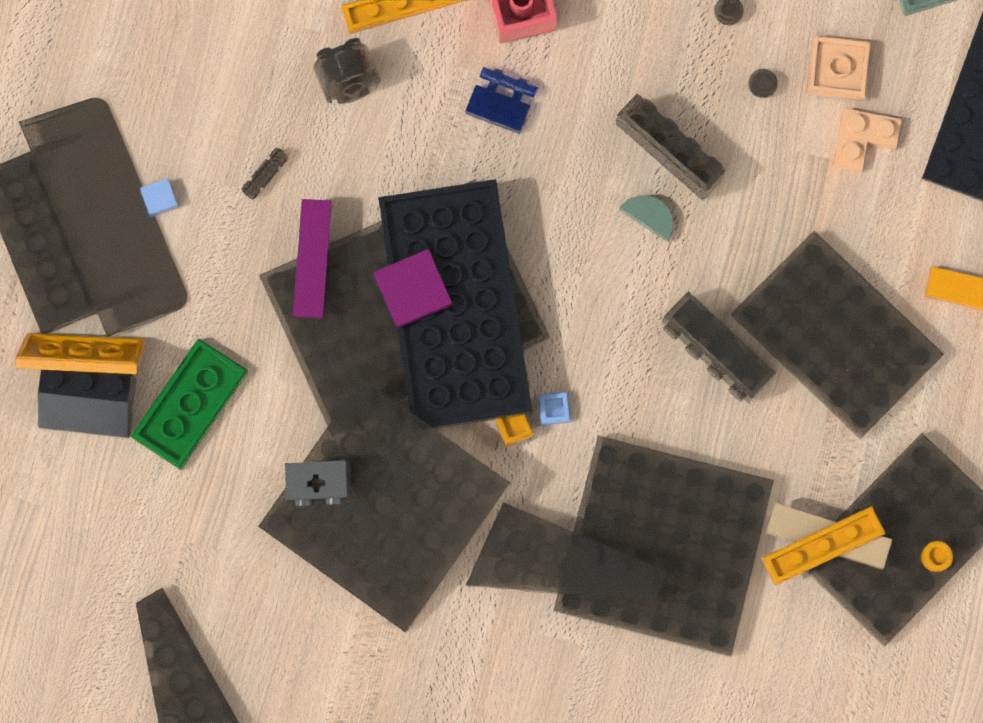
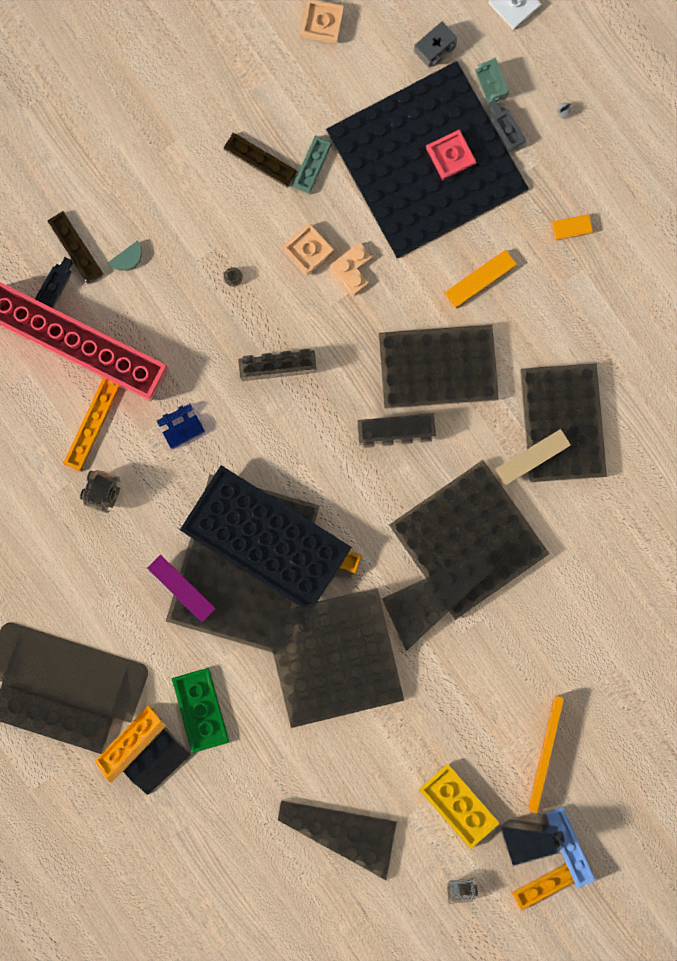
camera: 50 degrees left, 5 degrees up
light blue tile [140,178,178,217] -> none
clear smoke axle [241,148,288,200] -> none
dark grey brick [285,460,352,506] -> none
magenta tile [373,249,452,329] -> none
light blue tile [538,392,571,426] -> none
sand green tile [619,195,673,242] -> none
clear smoke plate [748,69,778,98] -> none
light orange tile [761,506,886,586] -> none
light orange tile [921,541,953,572] -> none

